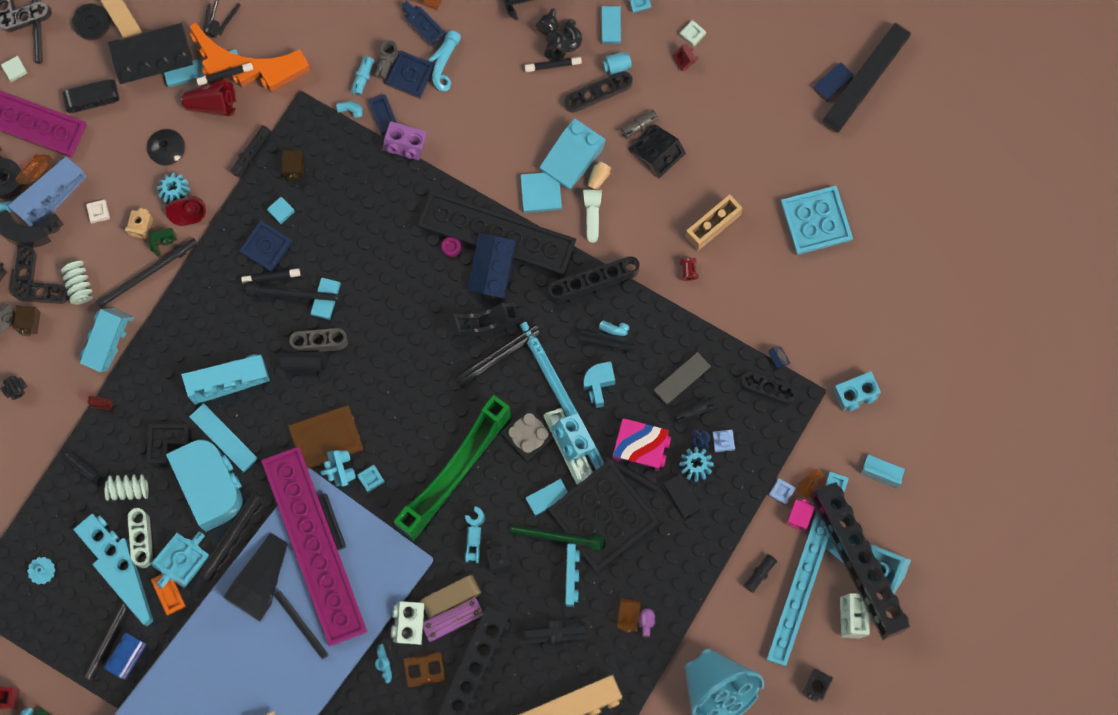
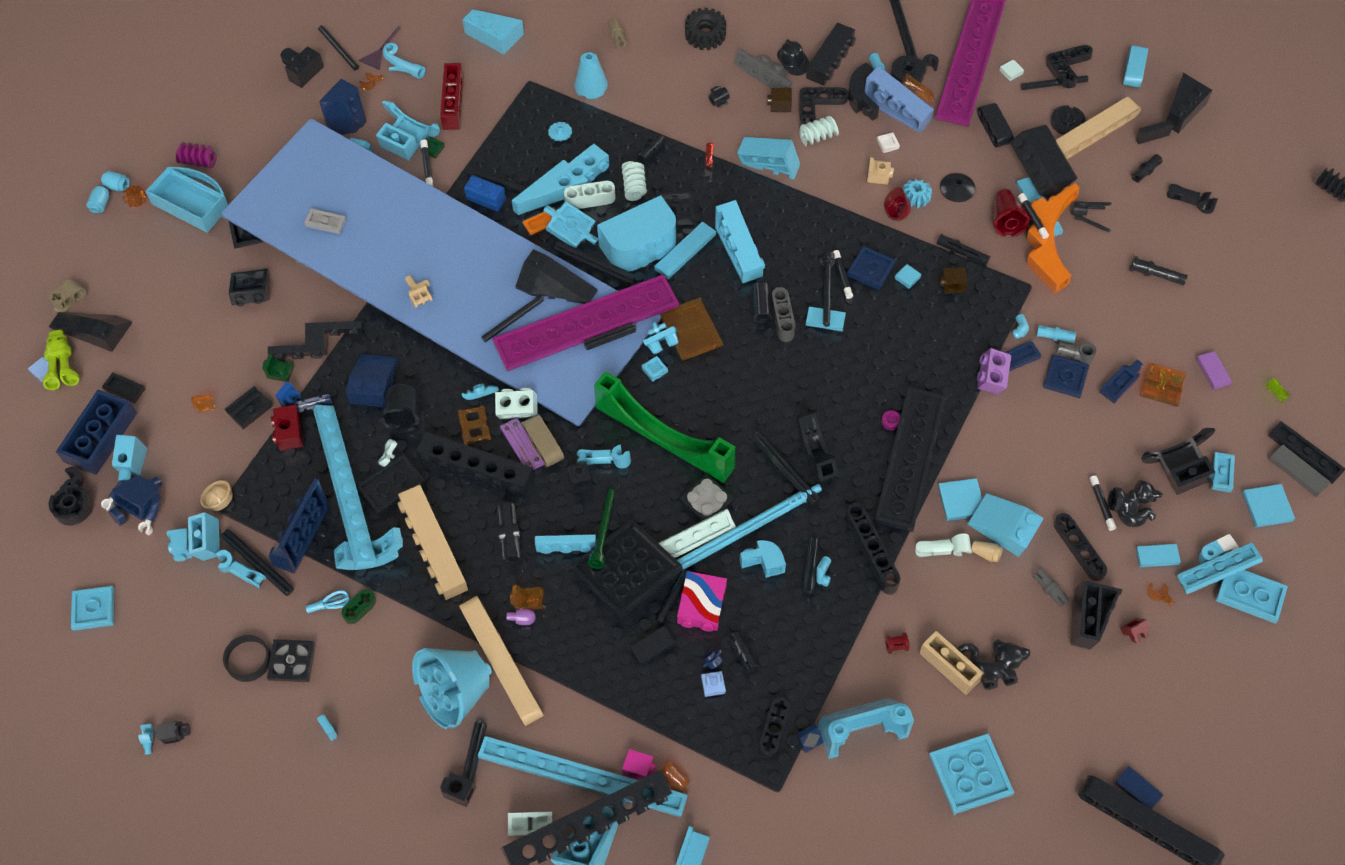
camera: 85 degrees right, 15 degrees down
black bar [96,238,198,308] -> none
dark green bracket [148,228,177,256] -> none
medium azure plant [429,30,461,92] -> none
dark blue slope [467,233,517,298] -> none
medium azure tile [526,479,568,516] -> none
medium azure brick [550,413,596,462] -> none
medium azure brick [603,52,632,75] -> none
black bracket [629,124,686,178] -> none
dark grey tile [654,352,711,406] -> none
light aqua tile [679,20,706,47] -> none
medium azure gear [679,447,713,482] -> none
black pin [744,554,777,593] -> none
light blue tile [769,478,796,506] -> none
medium azure brick [833,371,881,412] -> none
none -> tan beam [459,596,544,726]
none -> black axle [462,721,487,781]
none -> medium azure windscreen [818,698,914,759]
none -> black animal [957,639,1030,690]
none -> black wedge [1071,580,1123,649]
none -> clear orange piece [1147,583,1175,606]

